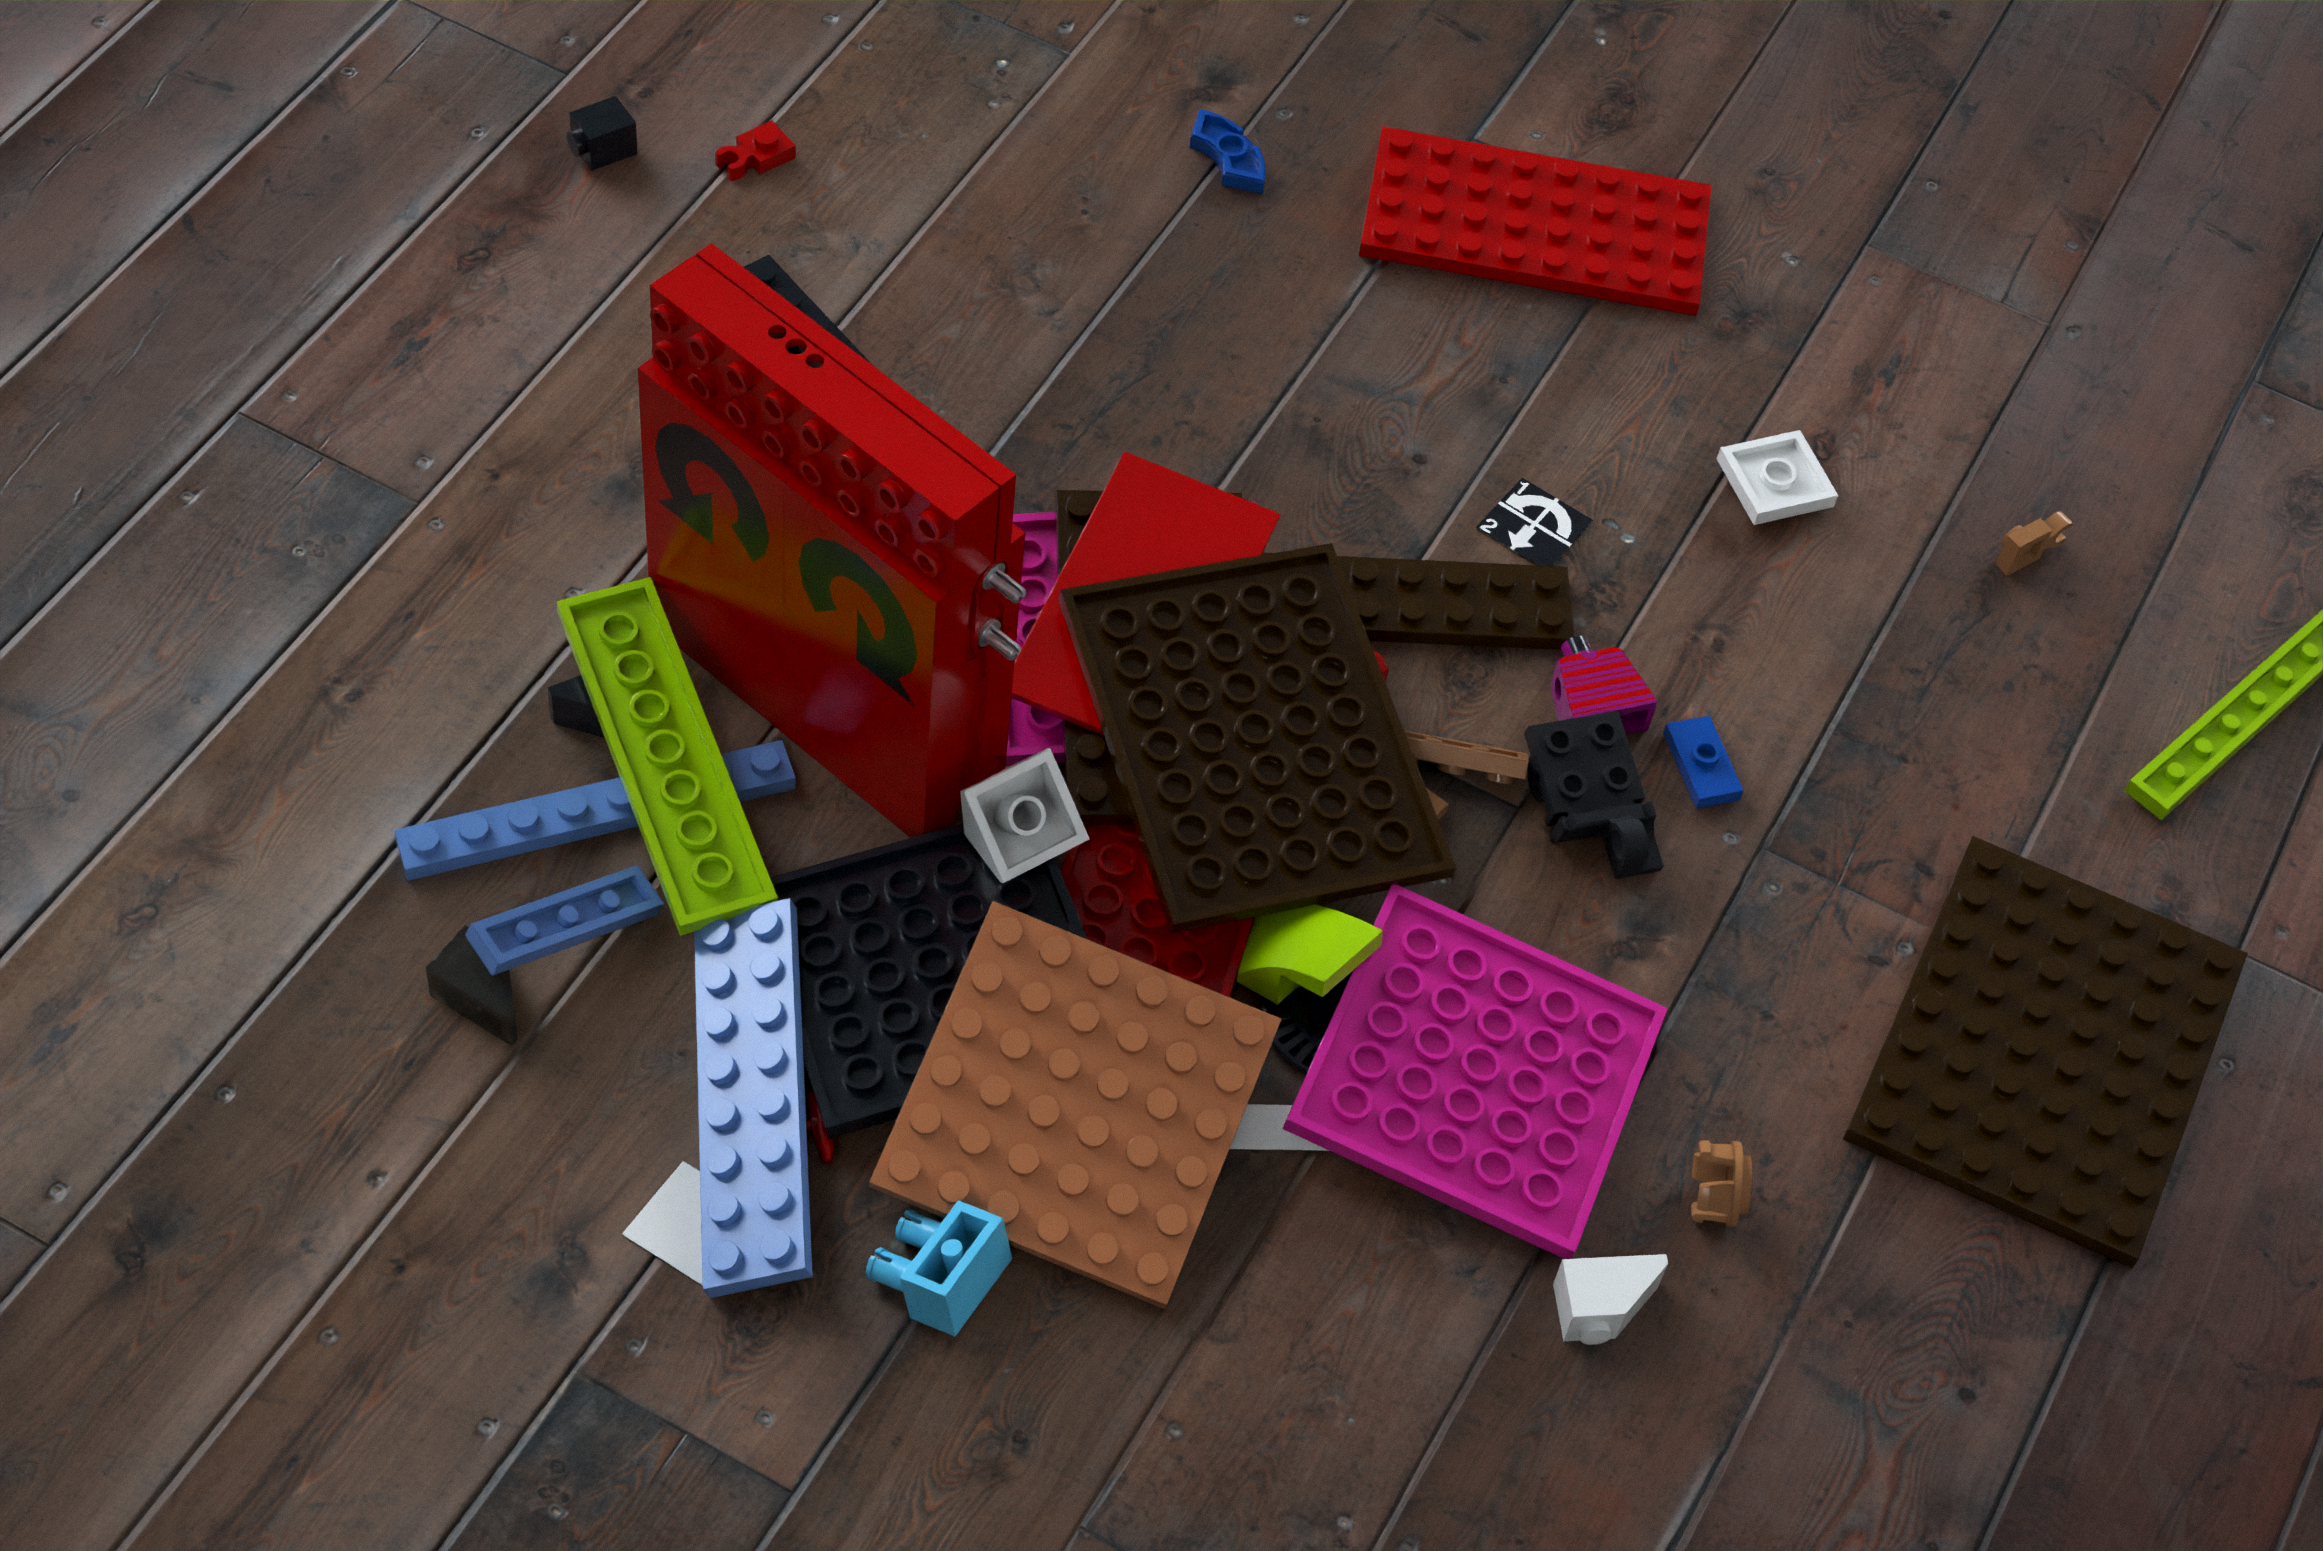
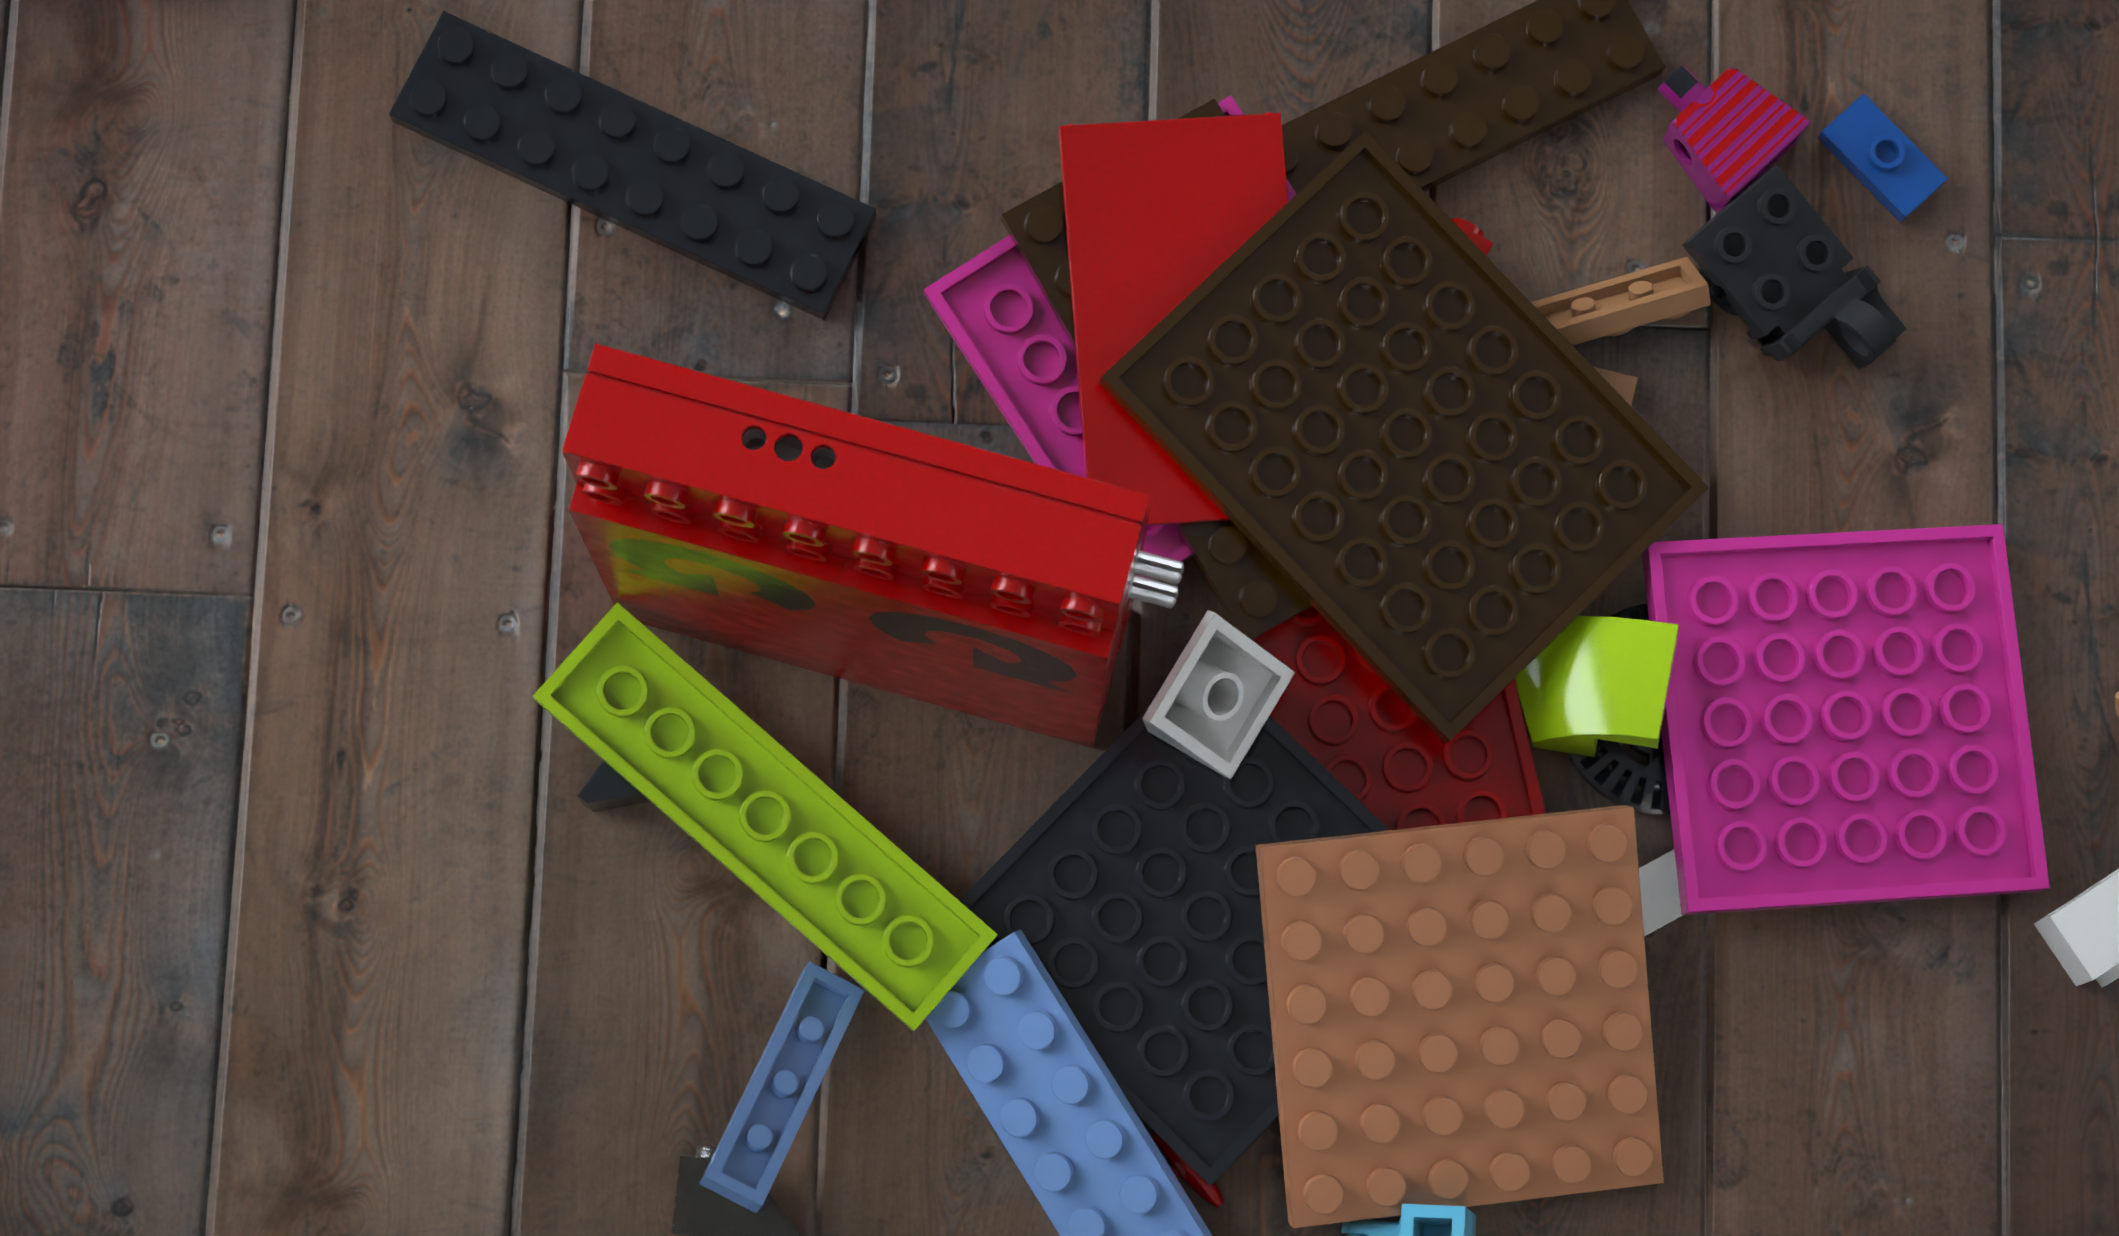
camera: 25 degrees left, 25 degrees up
medium blue plate [394,740,796,881] -> none

